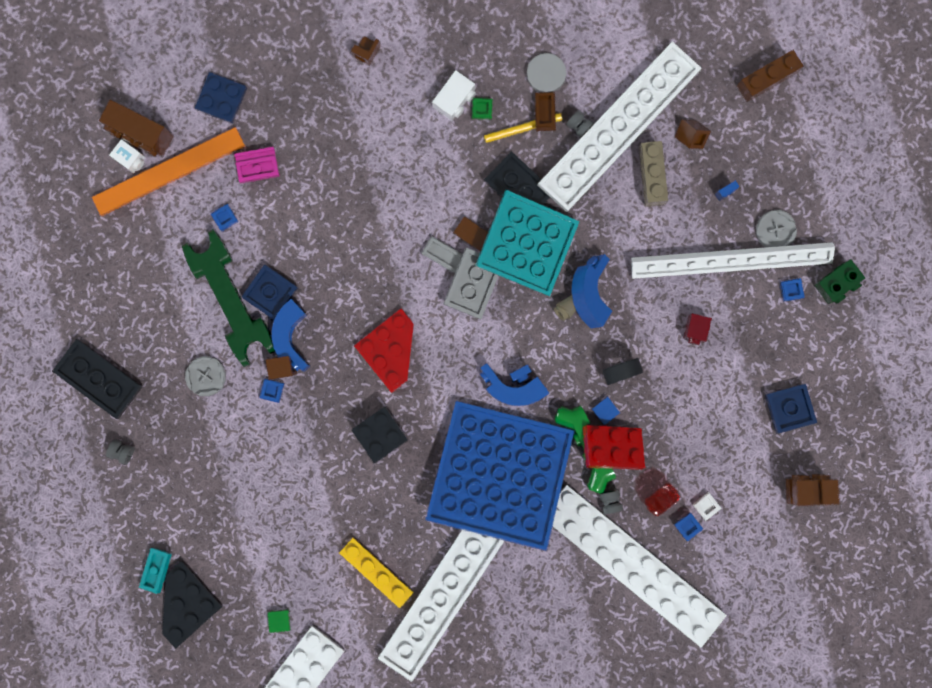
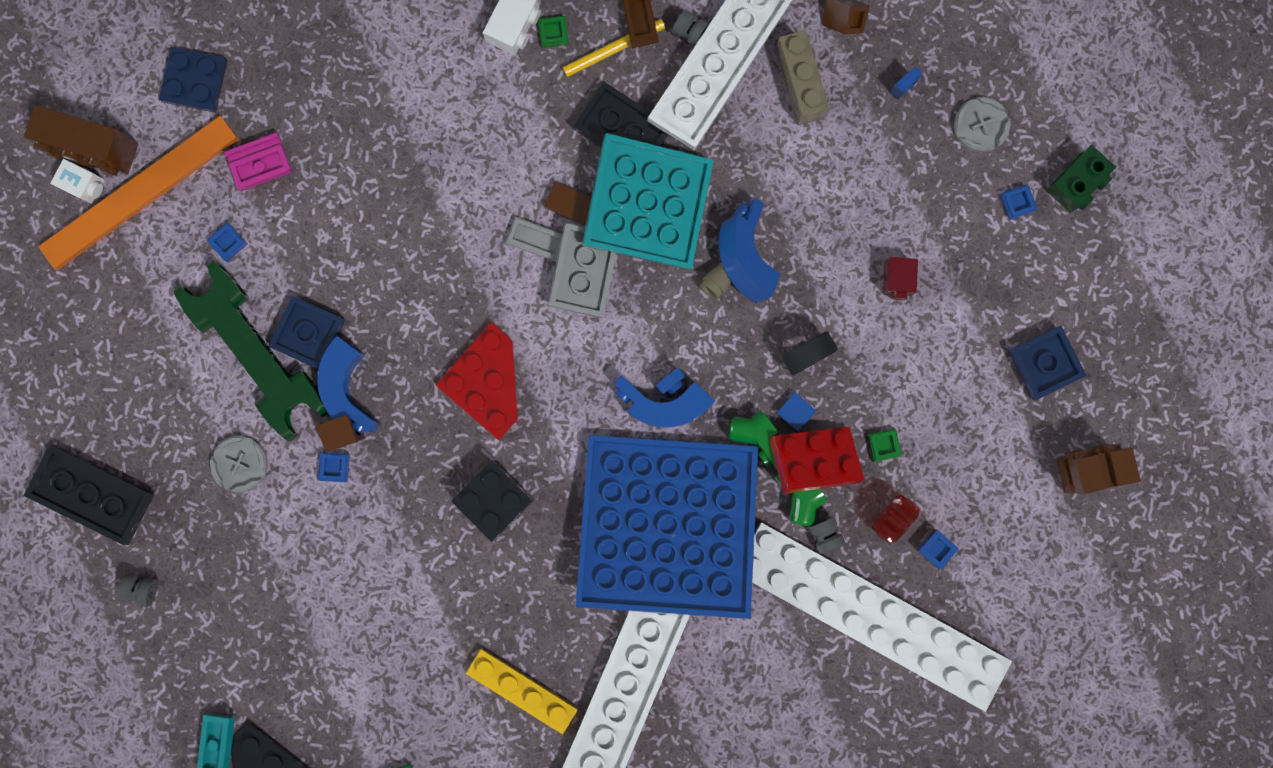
camera: 15 degrees left, 0 degrees up
white plate [631,242,835,279] -> none
white tile [692,492,721,521] -> none
none -> green tile [867,429,902,462]

